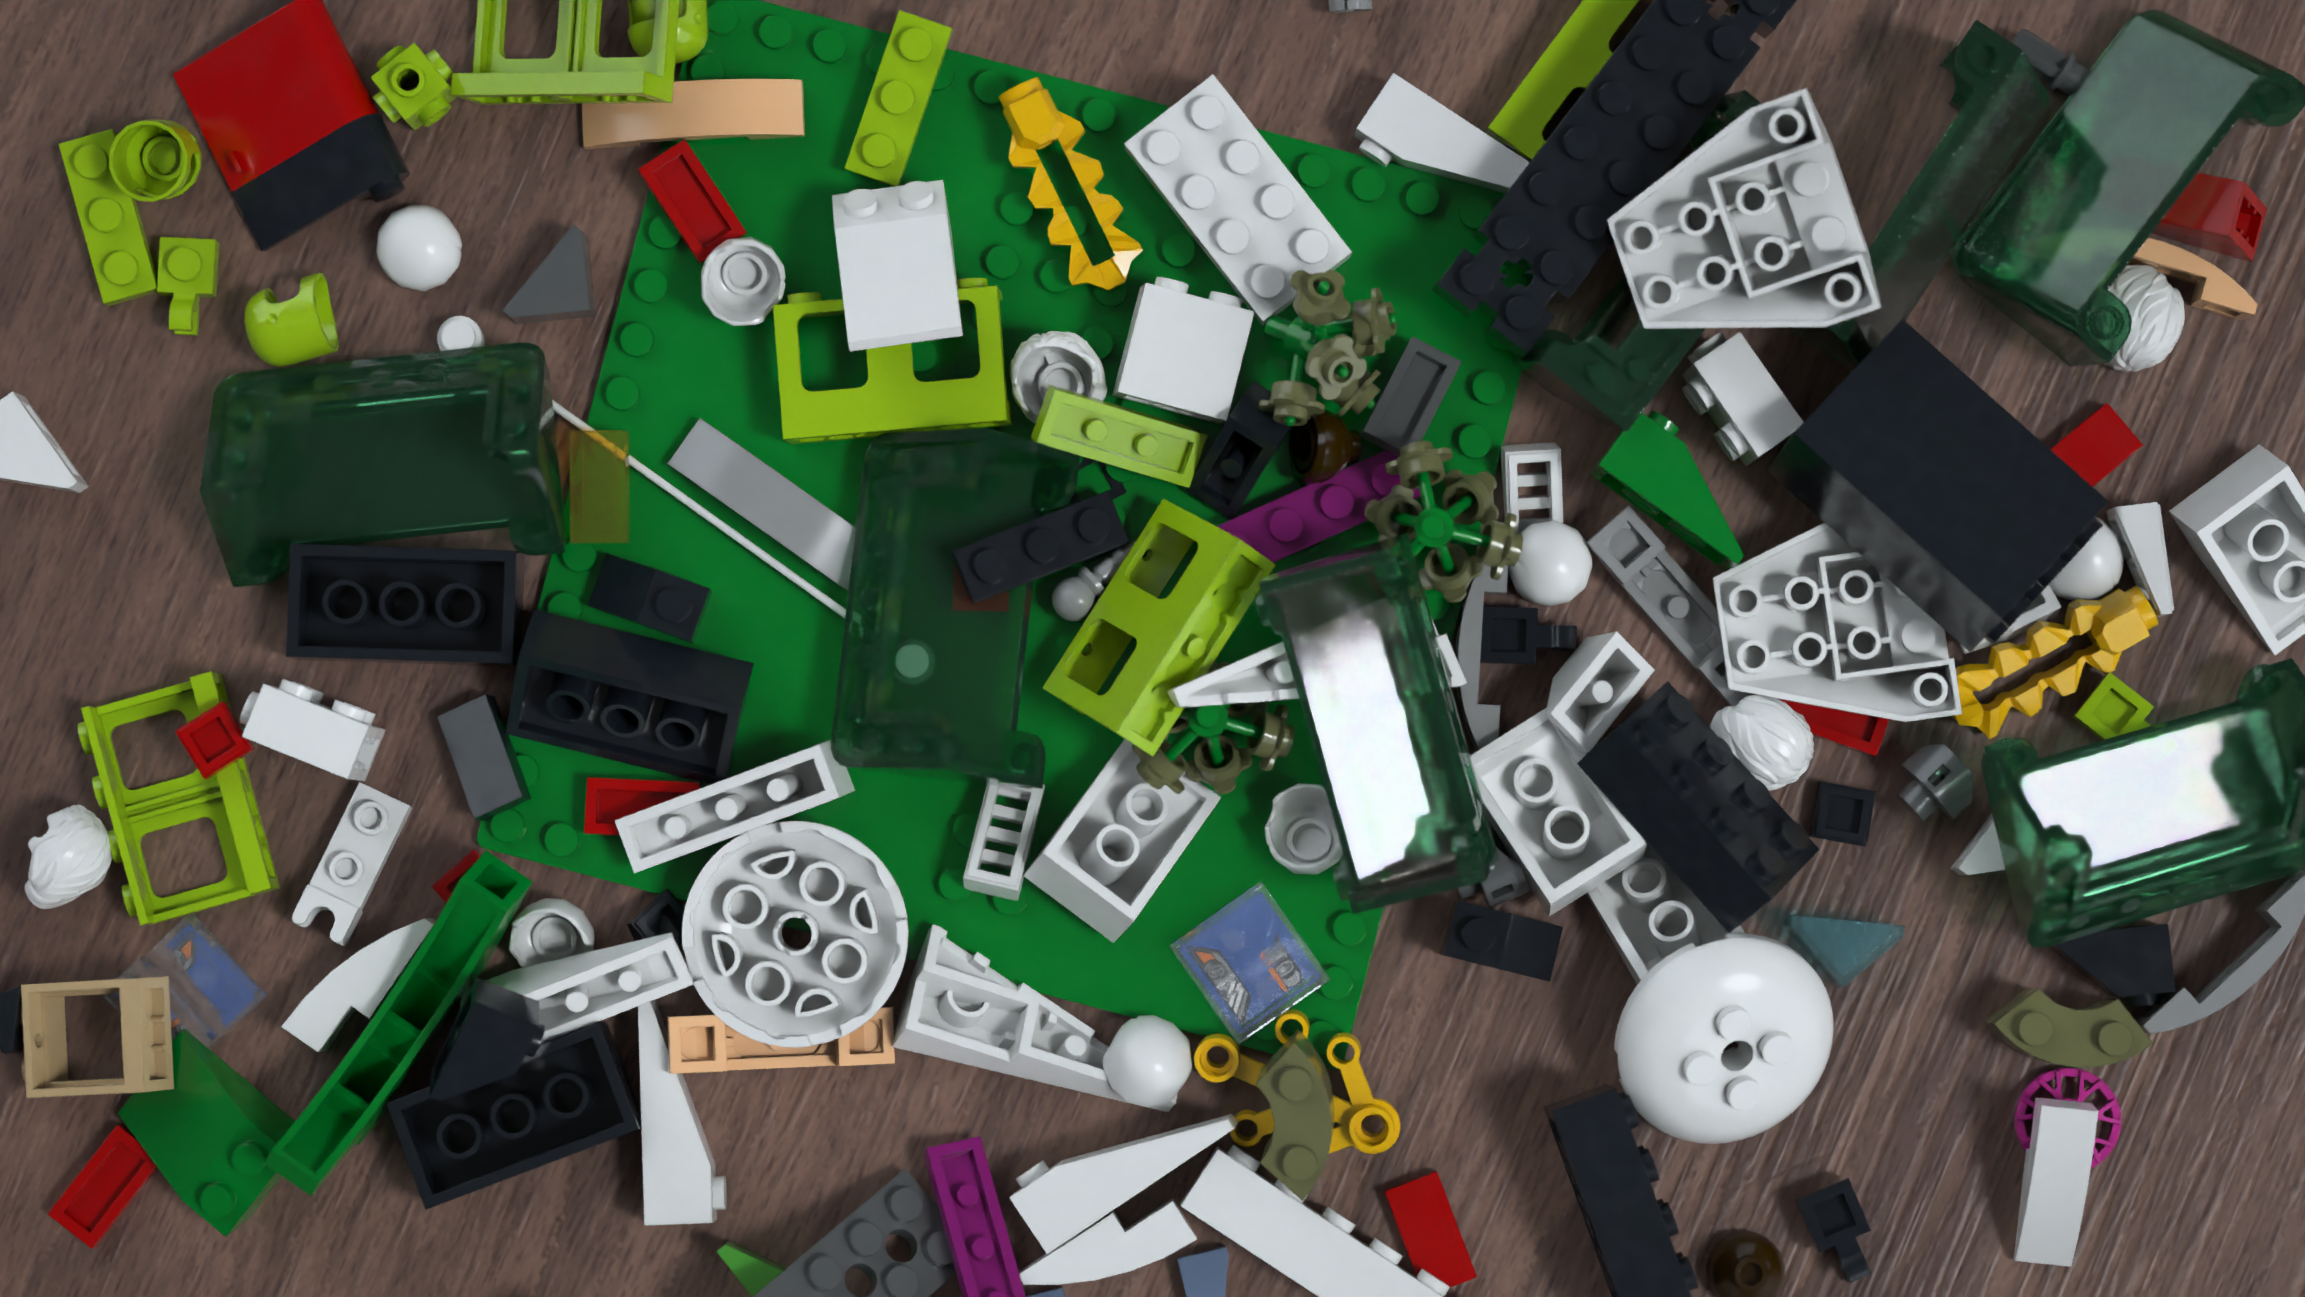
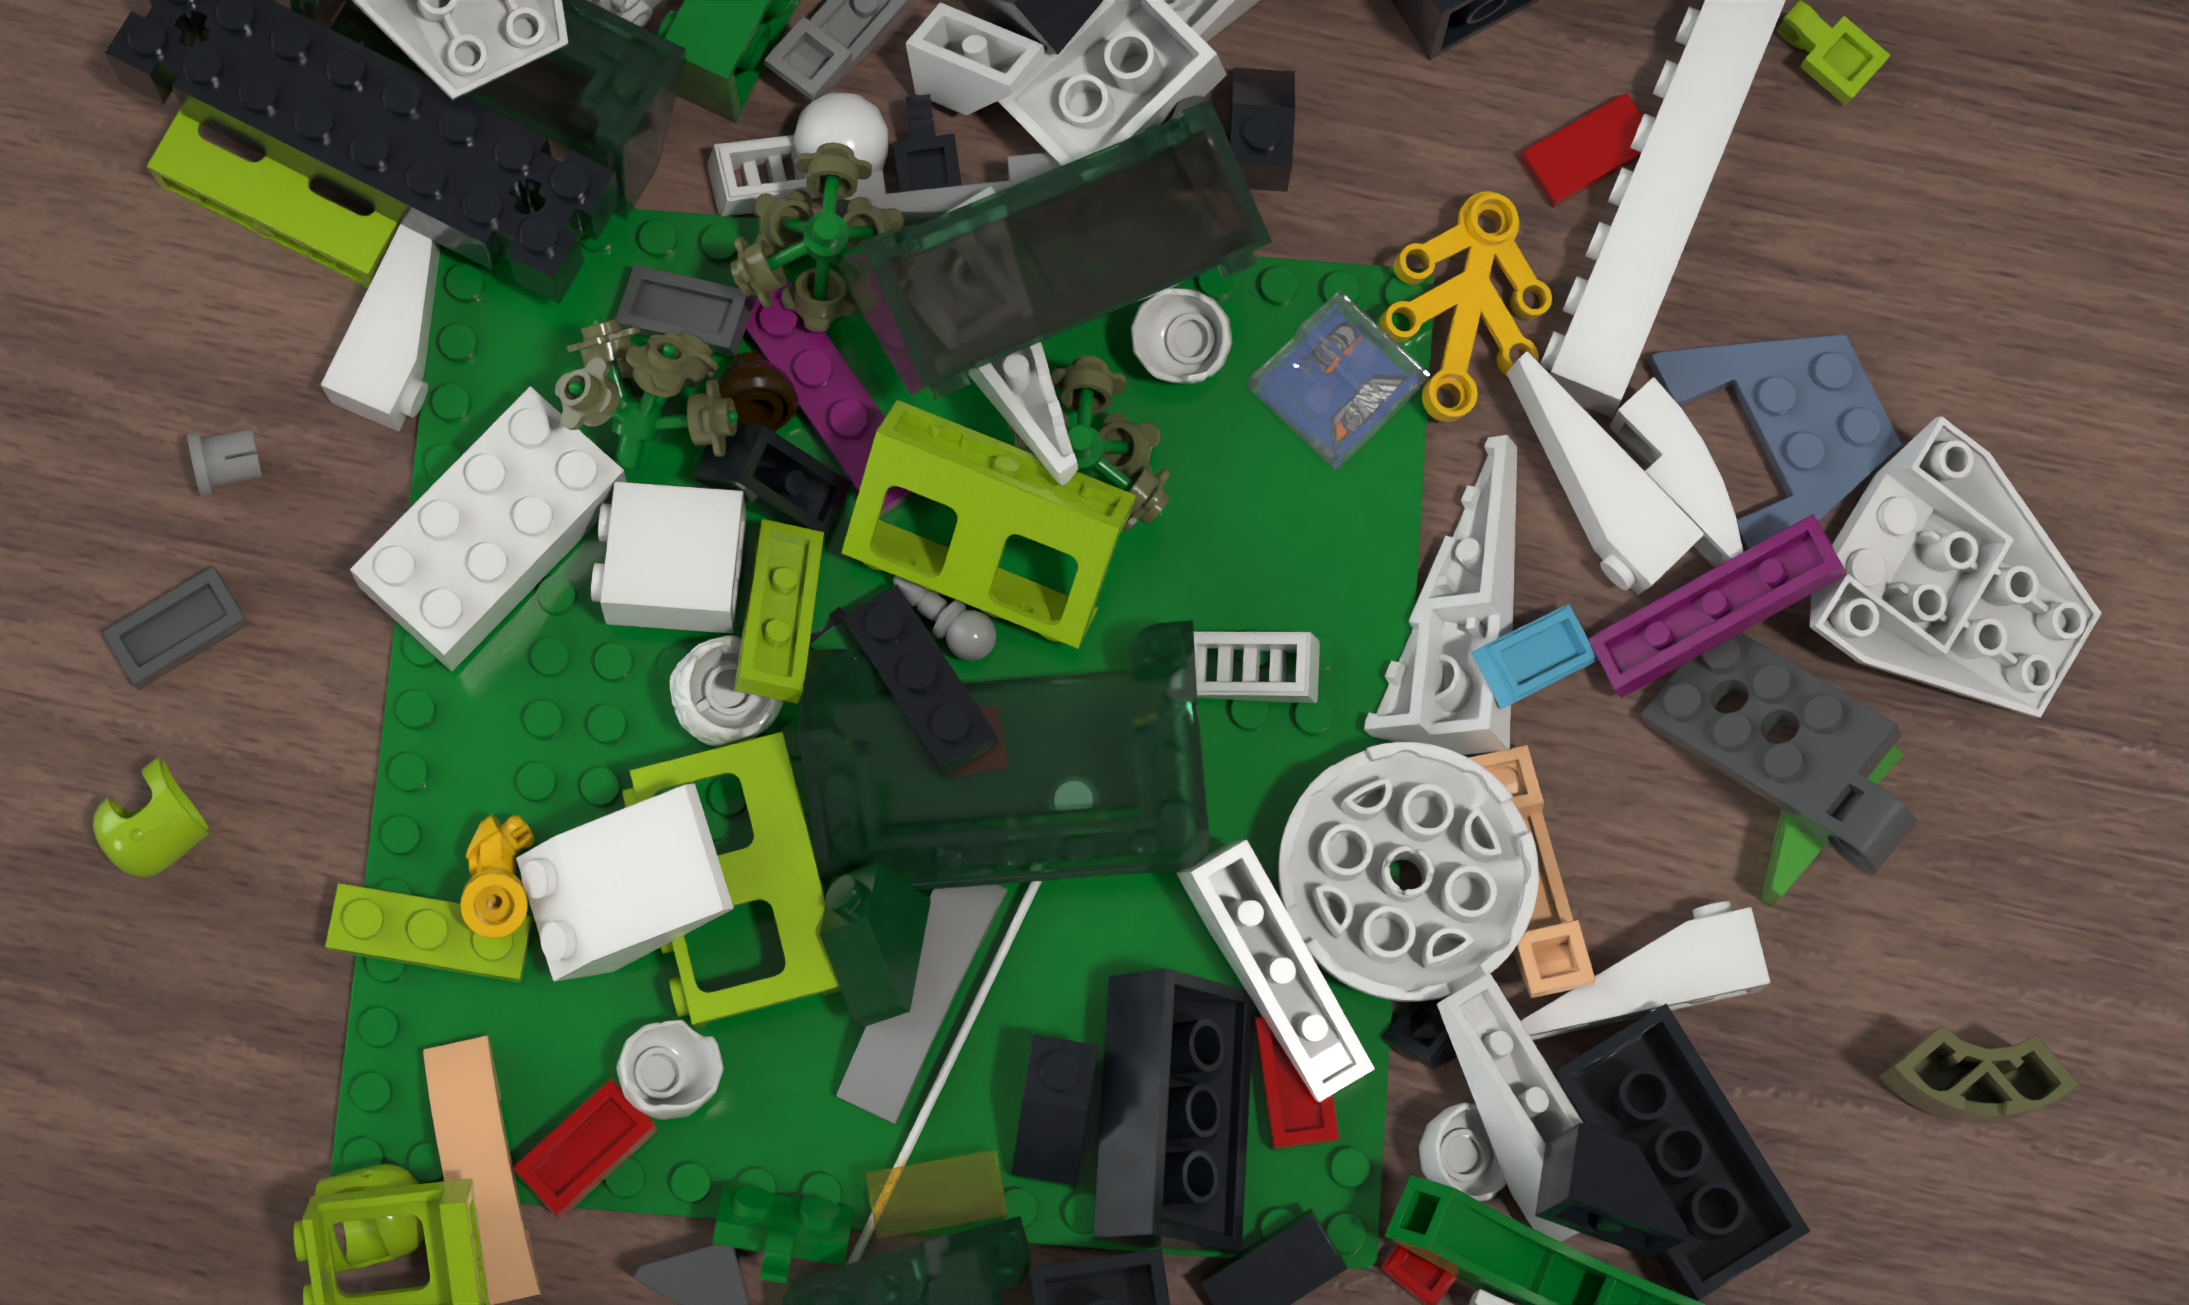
camera: 105 degrees left, 10 degrees down
yellow sword [998,77,1143,291] -> none
white slope [1023,739,1221,943] -> none
white hair [1103,1015,1193,1107] -> none
olive brick [1256,1029,1335,1201] -> none
none -> yellow arm [461,814,535,938]
none -> green plate [712,1186,854,1284]
none -> dark green slope [820,862,931,1028]
none -> medium azure tile [1471,604,1599,710]

